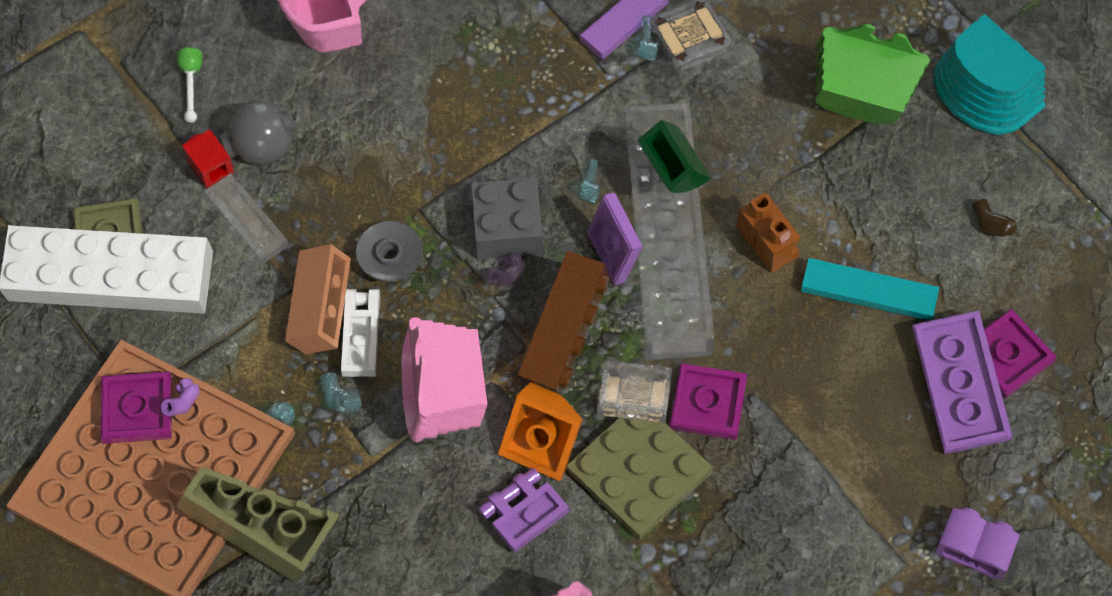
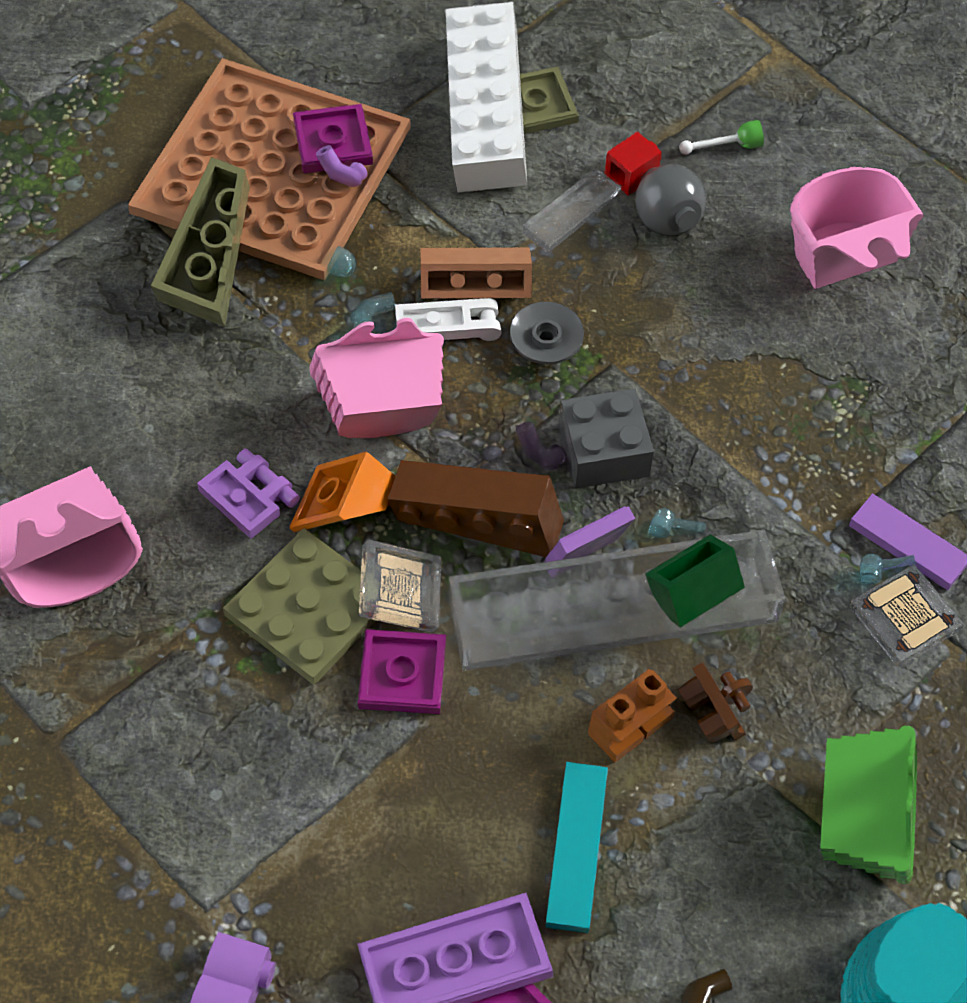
camera: 80 degrees right, 5 degrees down
none -> reddish brown hips [678,662,753,743]

